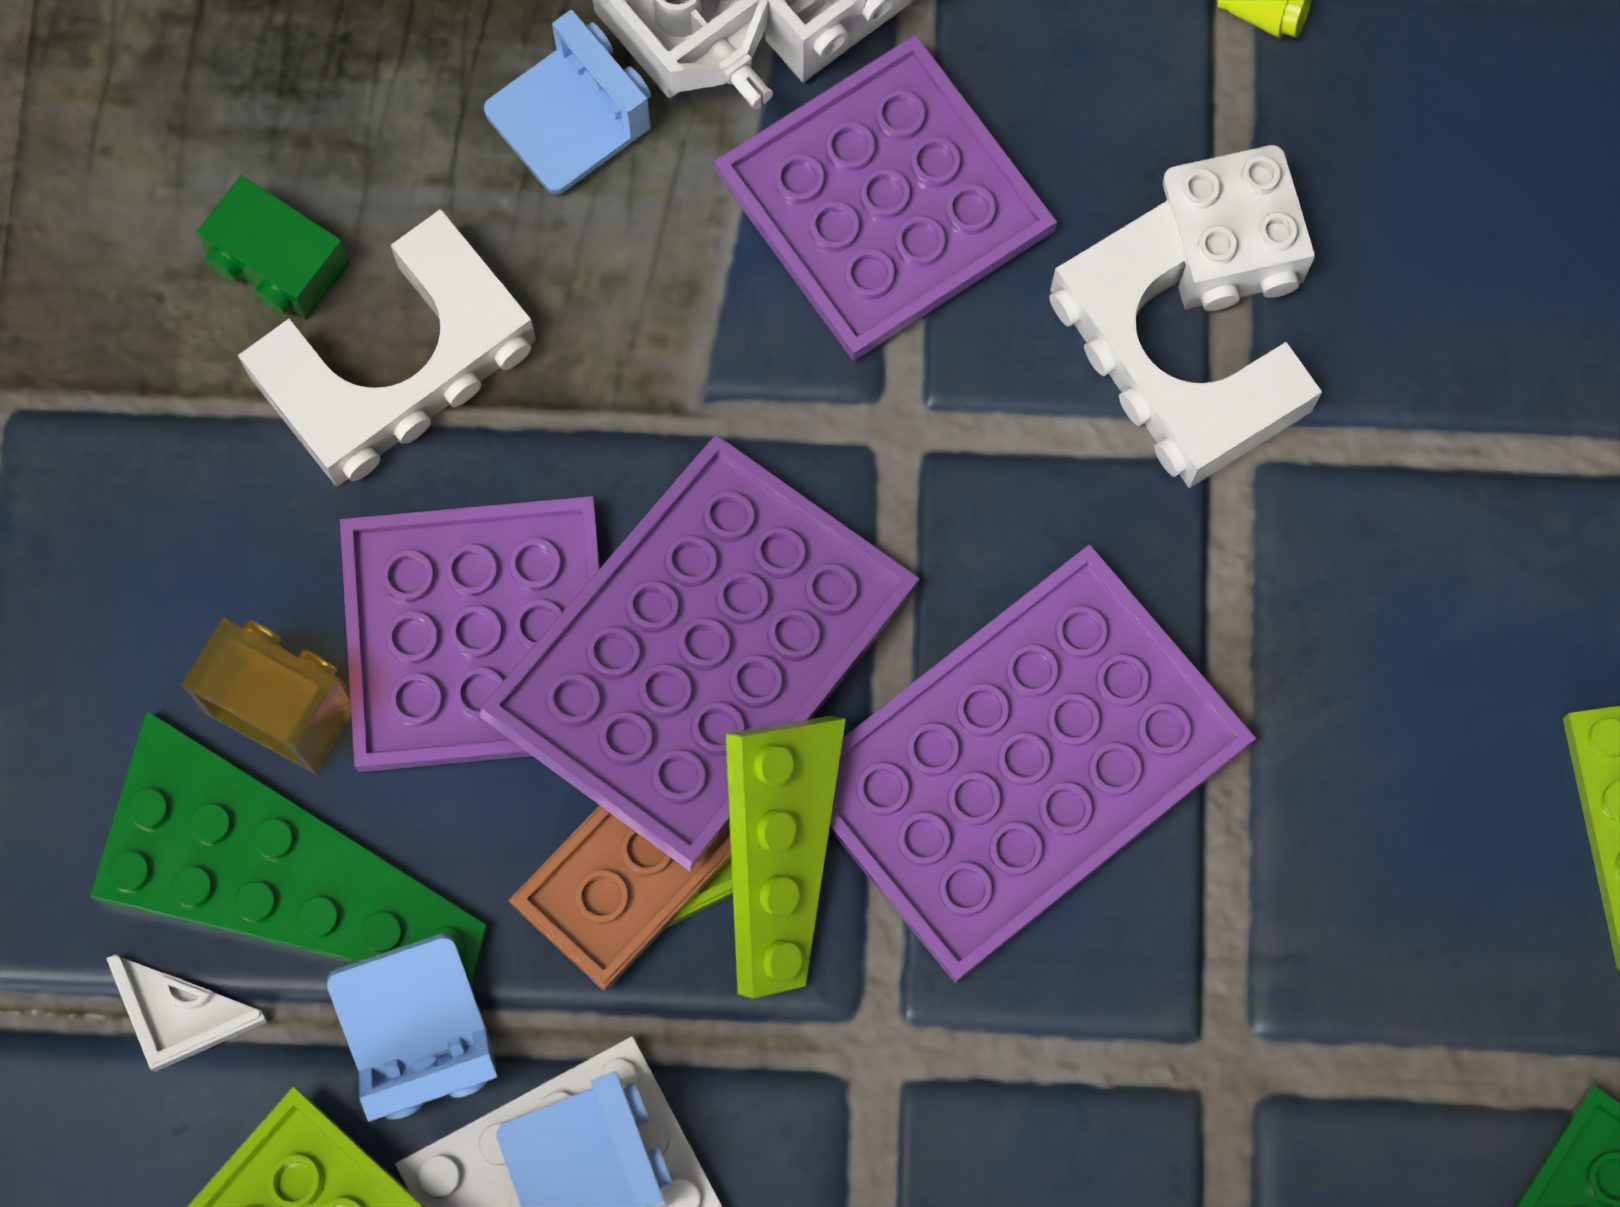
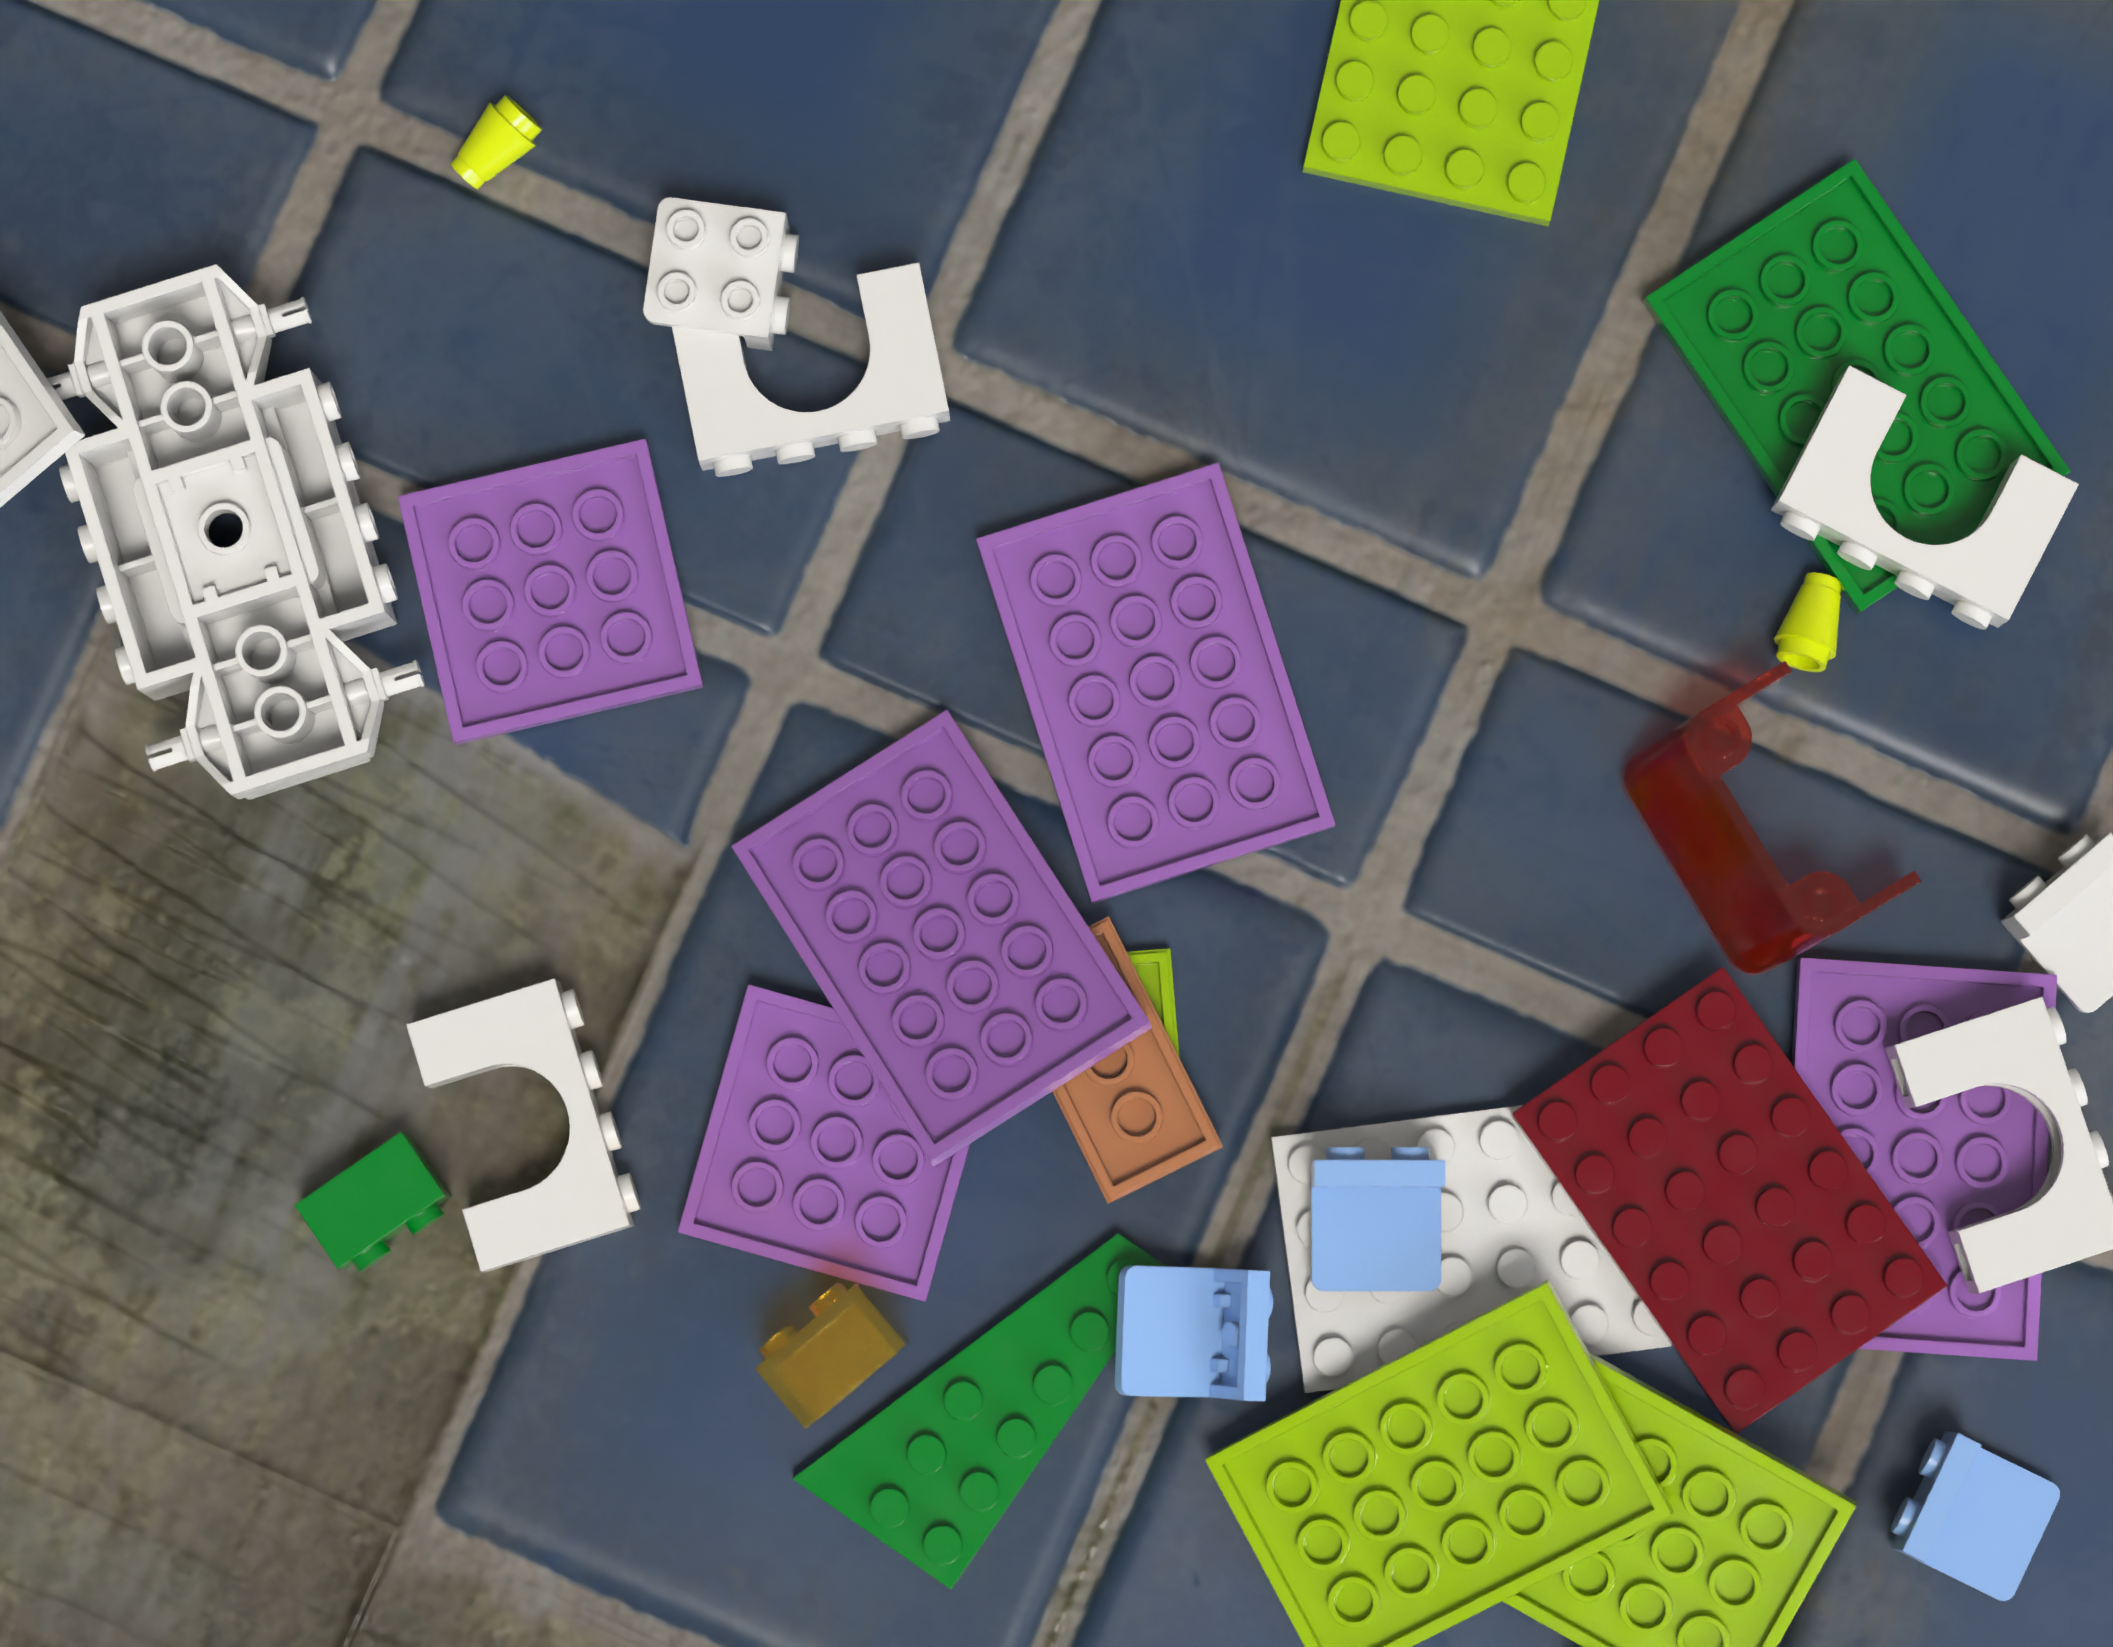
camera: 65 degrees left, 10 degrees up
white tile [106,954,268,1072] -> none
light blue bracket [484,9,651,195] -> none
lime wing [726,716,846,999] -> none

